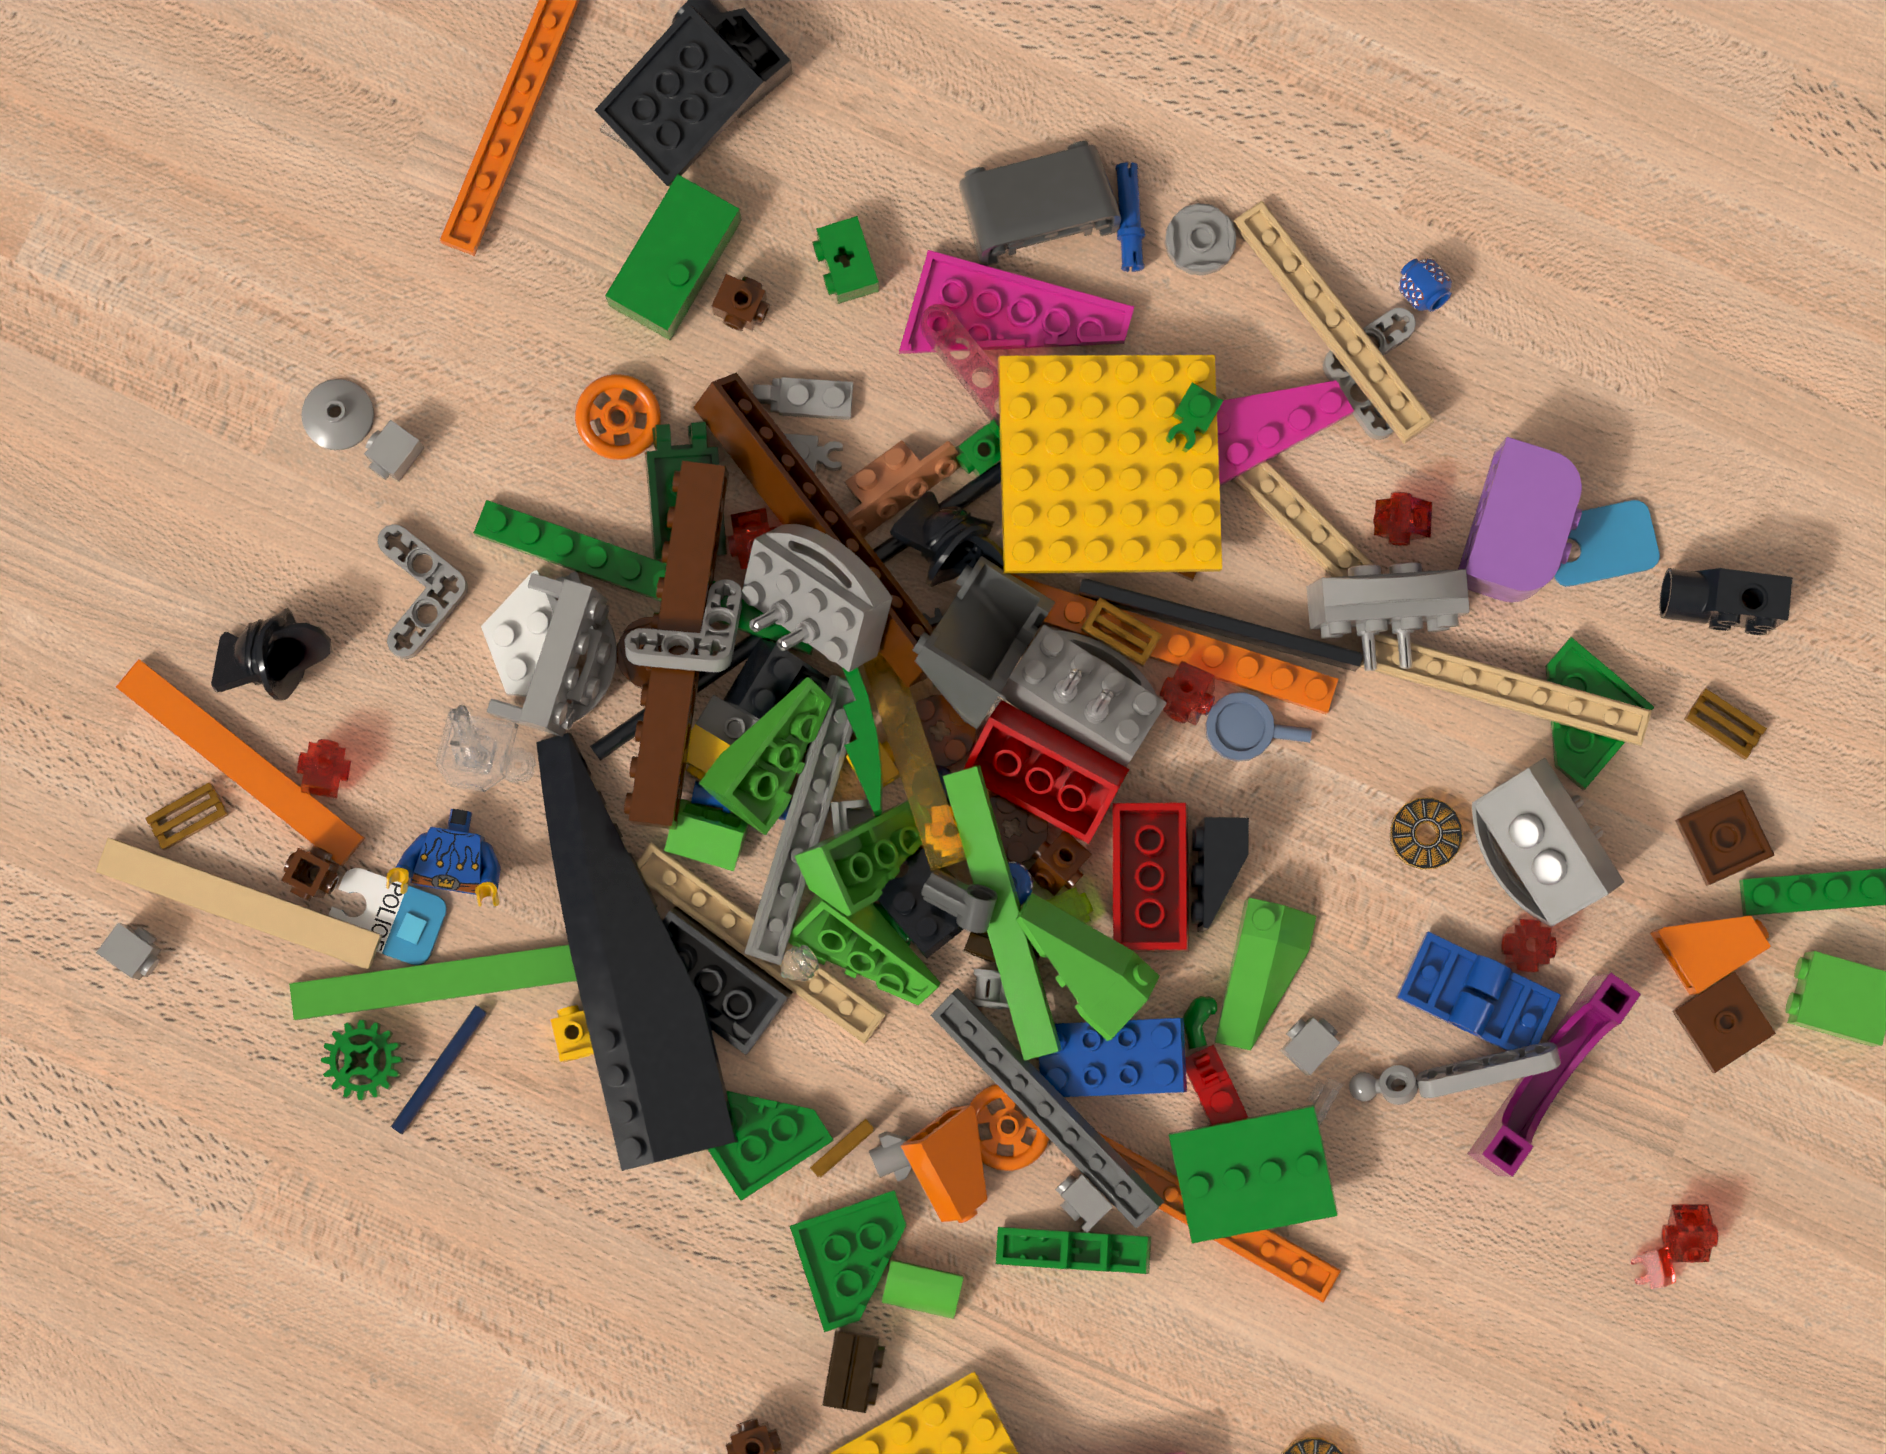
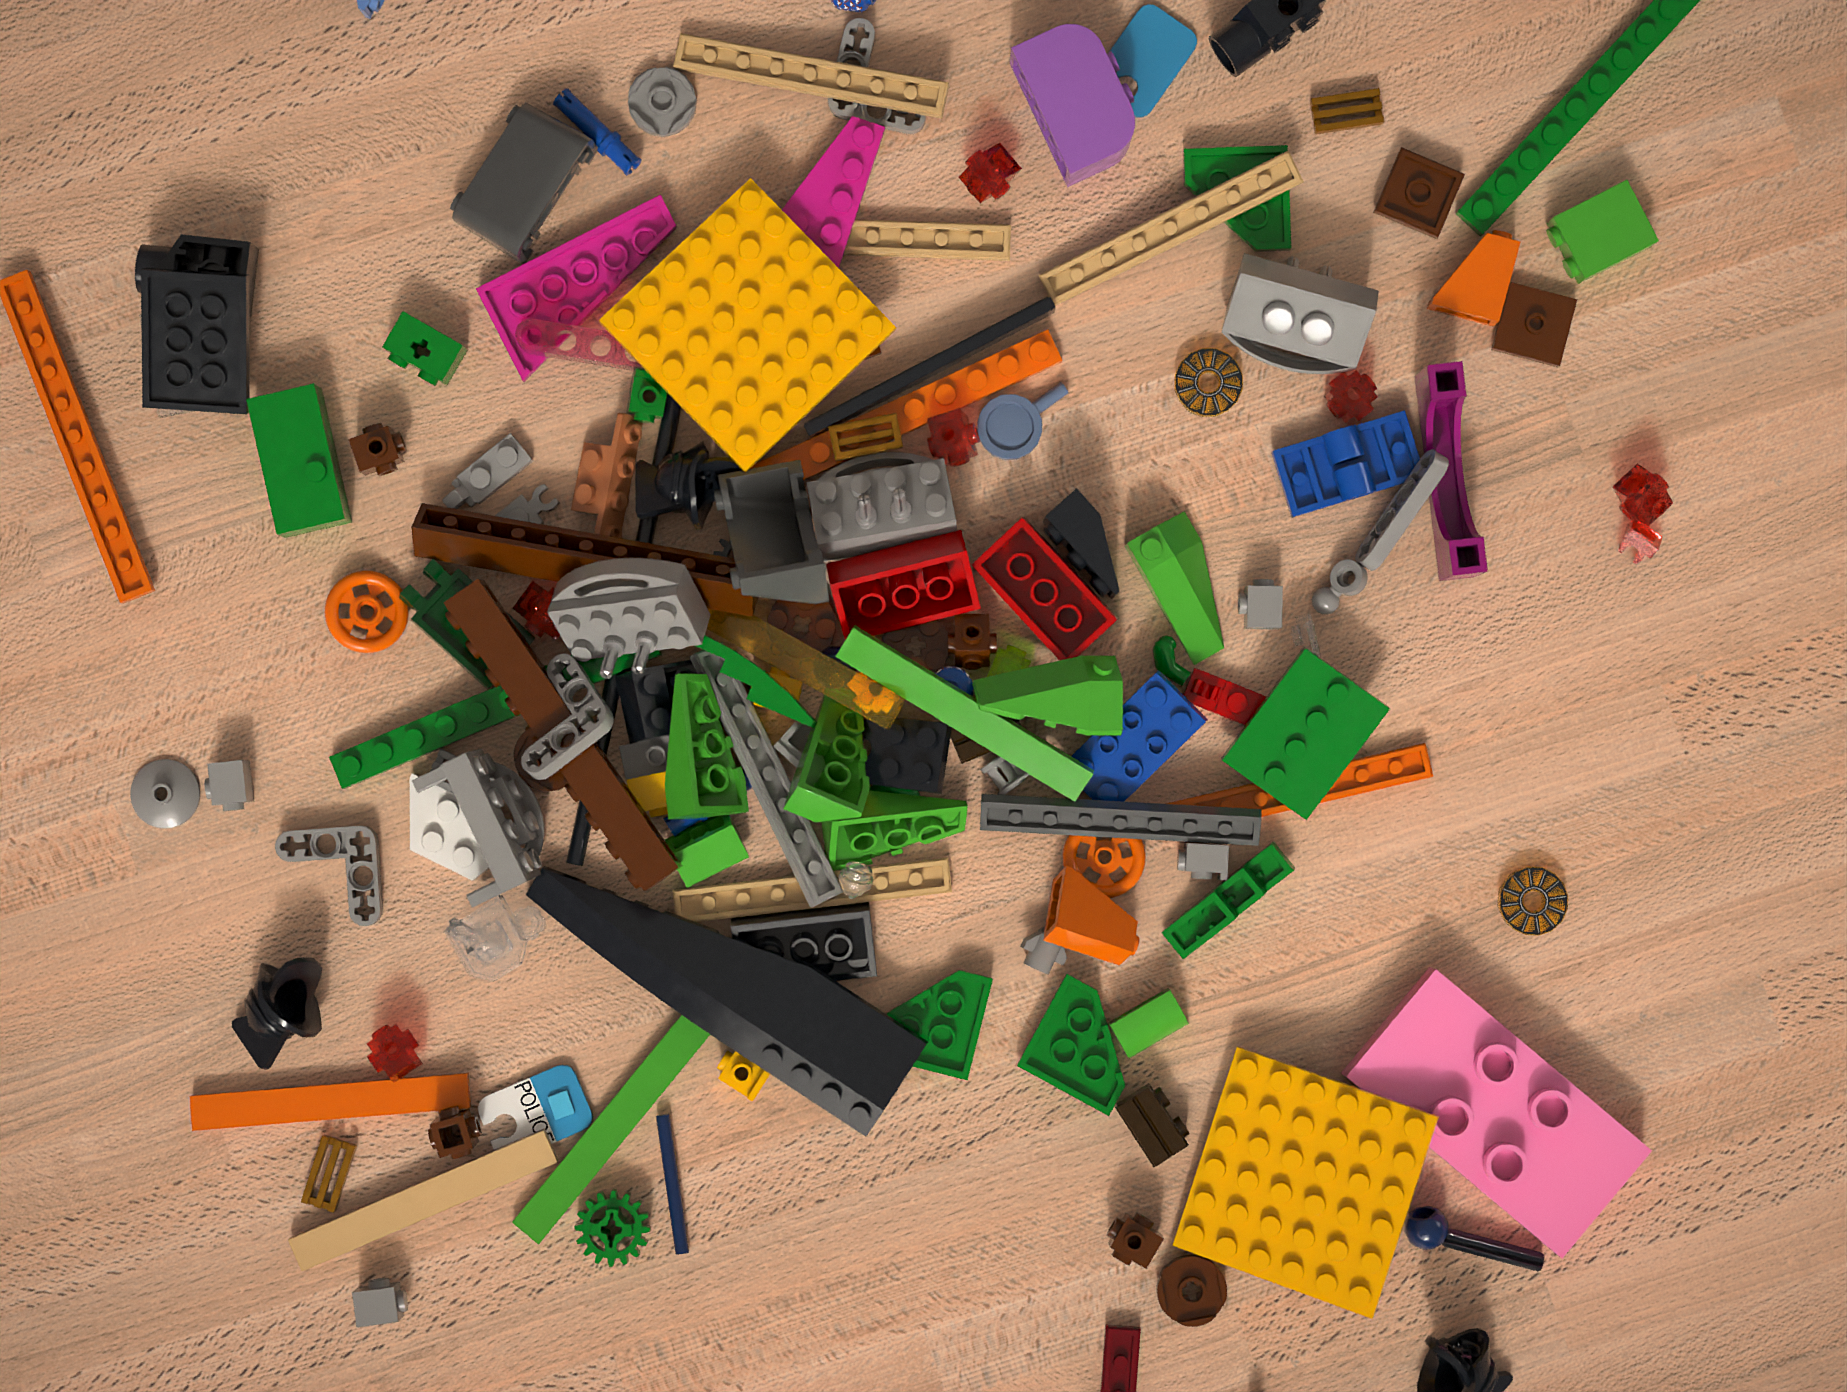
camera: 35 degrees left, 5 degrees up
torso [386,809,501,906] -> none
pearl gold tile [810,1119,875,1178] -> none
dark grey piece [921,869,998,933] -> none
green plate [1166,383,1224,452] -> none
light grey piece [1306,562,1470,671] -> none

